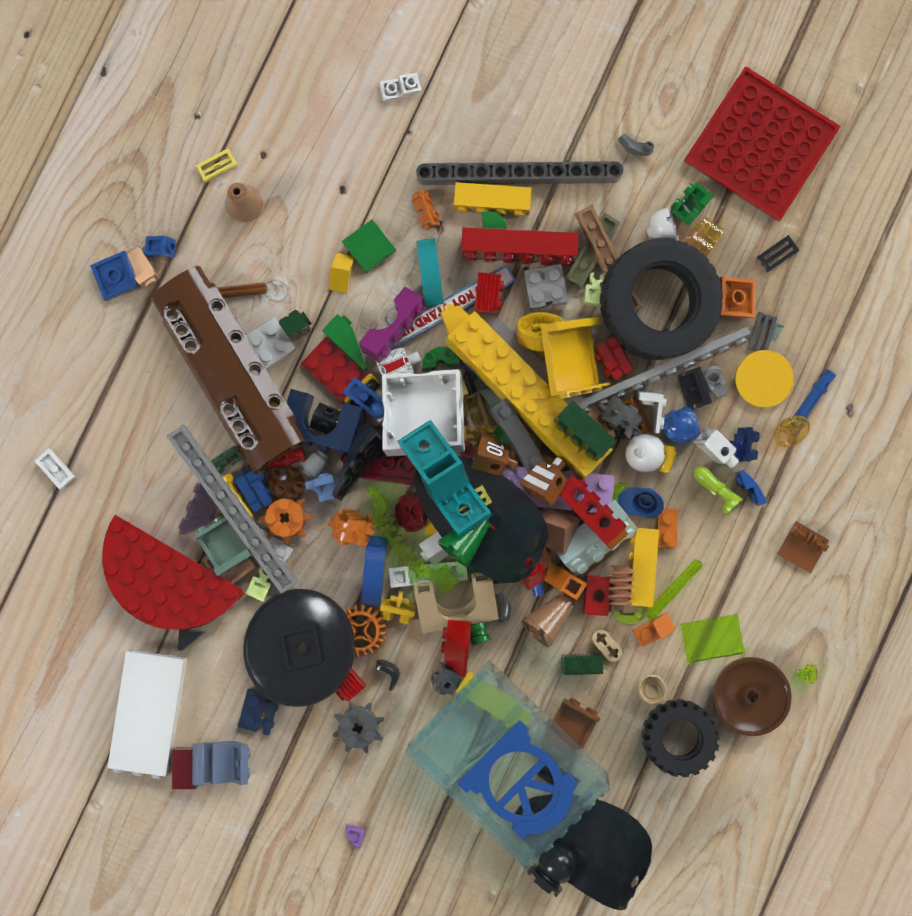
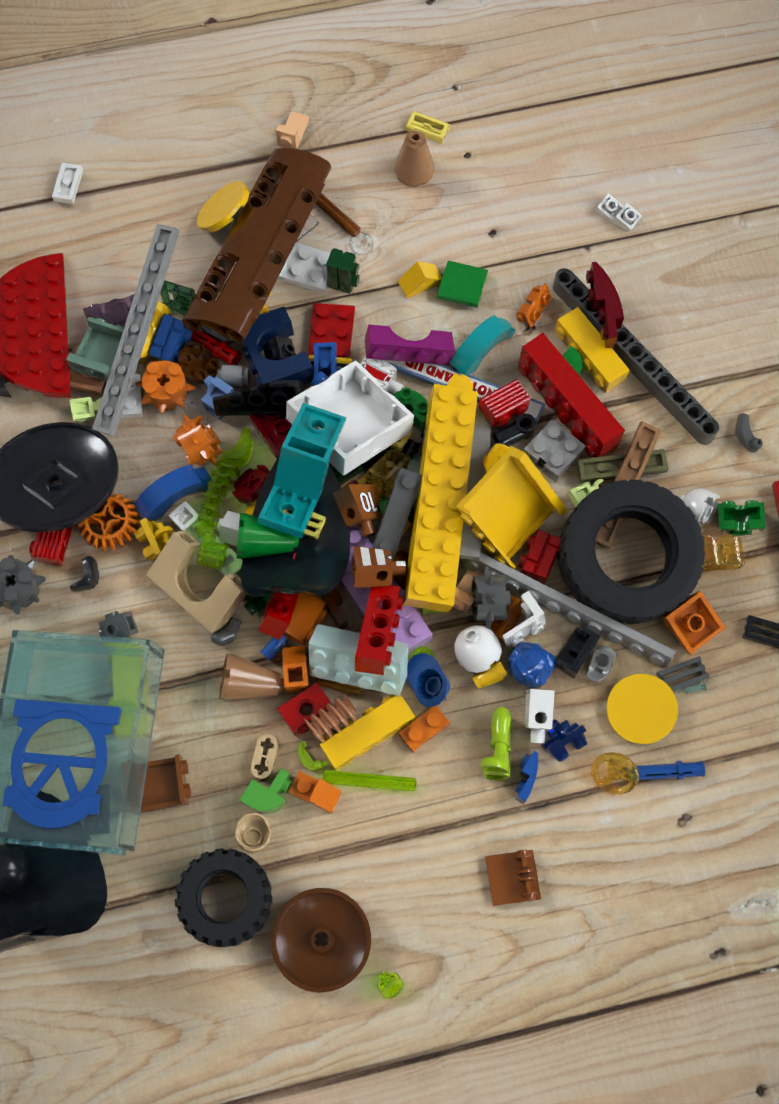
camera: 50 degrees right, 15 degrees down
blue plate [90,251,140,301] -> none
blue bracket [144,236,176,258] -> none
green slope [322,314,367,371] -> none
red slope [441,619,471,677] -> none
green wheel [470,622,491,645] -> none
nougat slope [540,508,581,555] -> none
dark green brick [554,400,617,461] -> none
dark green brick [562,653,603,675] -> none
clear neon green piece [681,614,745,663] -> none
none -> yellow tile [197,181,249,233]
none -> bright green brick [240,768,292,814]
none -> black piece [492,413,536,447]
none -> dark red slope [586,262,624,348]

